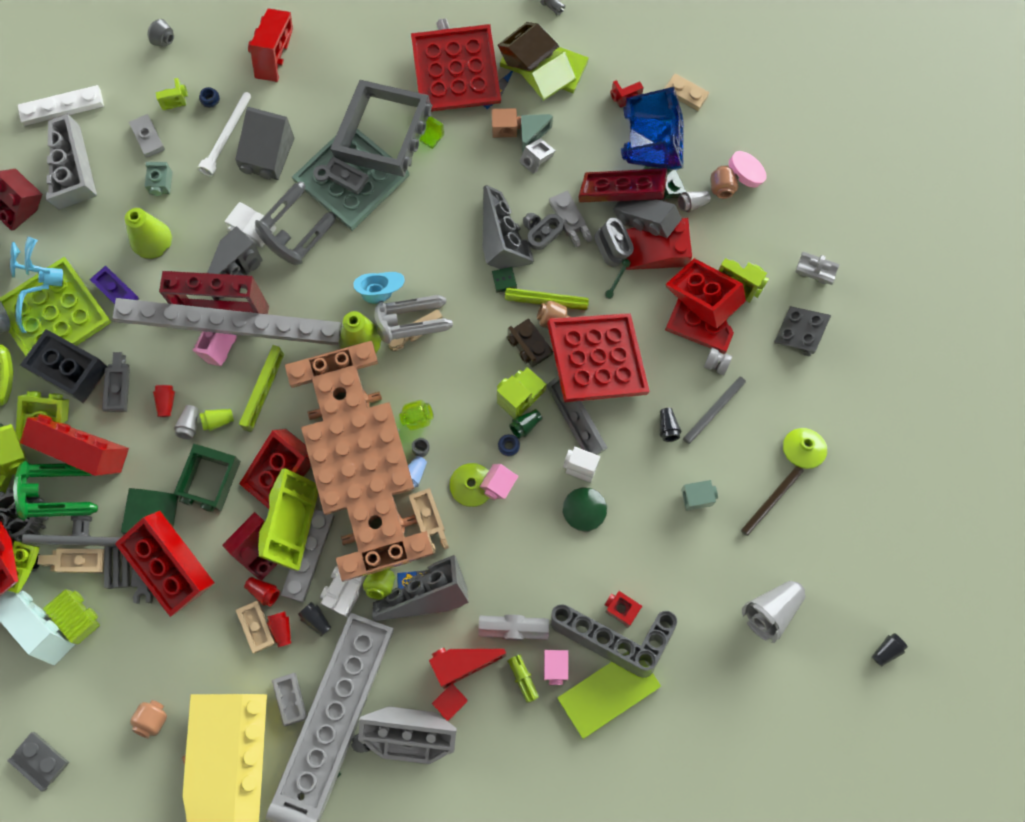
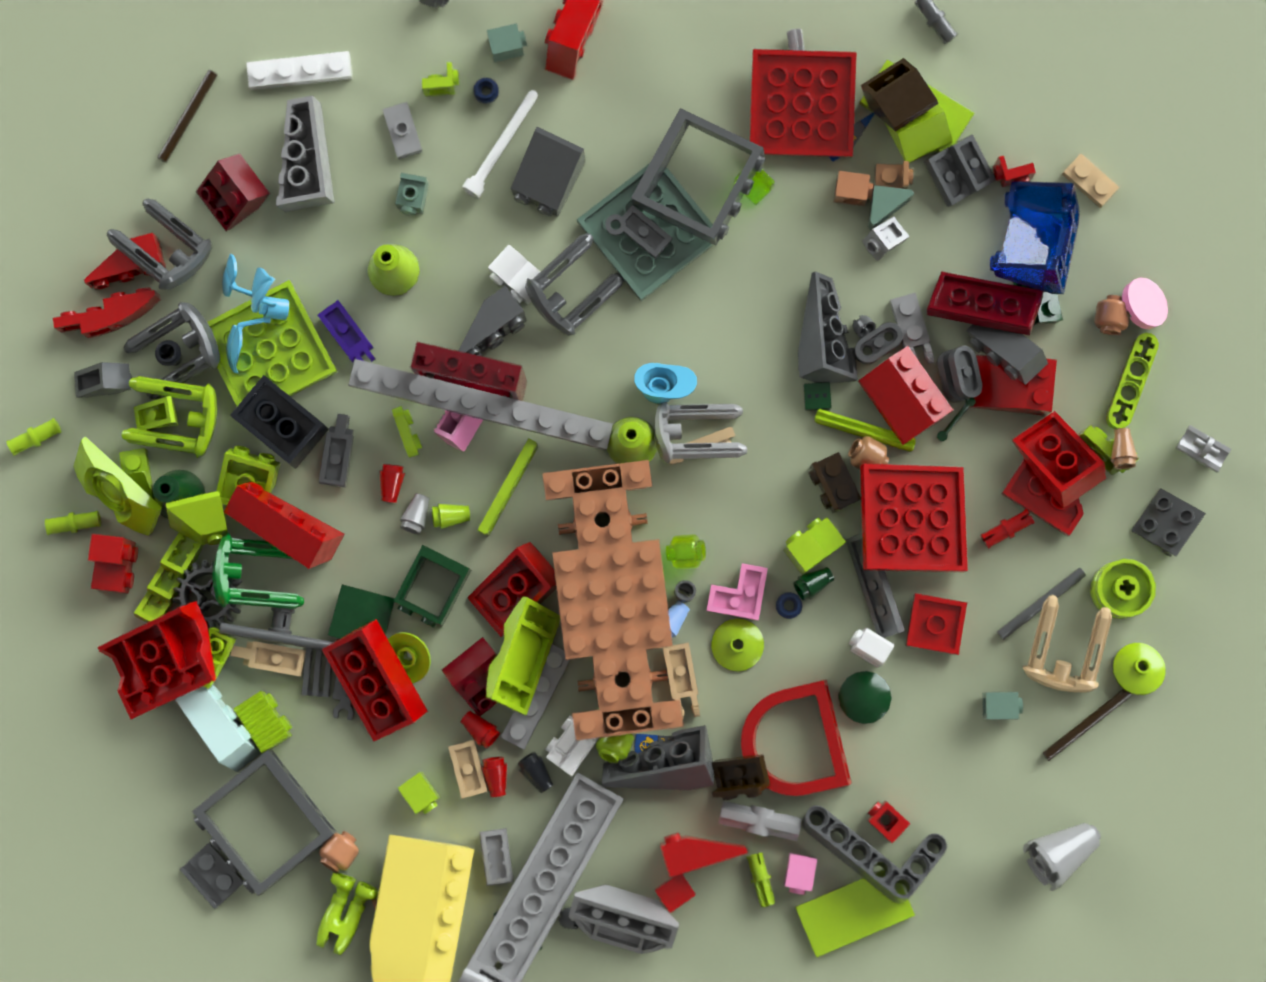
camera: 15 degrees right, 10 degrees up
bright pink brick [480,464,518,500] -> none
black cone [660,408,682,442] -> none
light grey cone [678,191,711,212] -> none
light grey wheel [704,348,732,376] -> none
black cone [872,633,908,667] -> none
none -> dark grey window [192,750,338,895]
none -> lime piece [316,872,379,956]
none -> lime dish [388,632,431,683]
none -> lime plate [392,406,422,458]
none -> lime brick [398,772,440,815]
none -> sand green brick [487,23,527,62]
none -> bright pink plate [706,563,768,620]
none -> dark brown bracket [712,754,770,800]
none -> red window [741,680,852,796]
none -> red slope [858,346,953,445]
none -> medium nougat bracket [875,161,913,189]
none -> red plate [905,593,967,655]
none -> dark grey slope [924,134,996,207]
none -> red pin [980,509,1035,549]
none -> tan piece [1023,595,1112,693]
none -> lime wheel [1090,559,1156,619]
none -> lime beam [1106,333,1159,430]
none -> medium nougat cone [1111,428,1138,469]

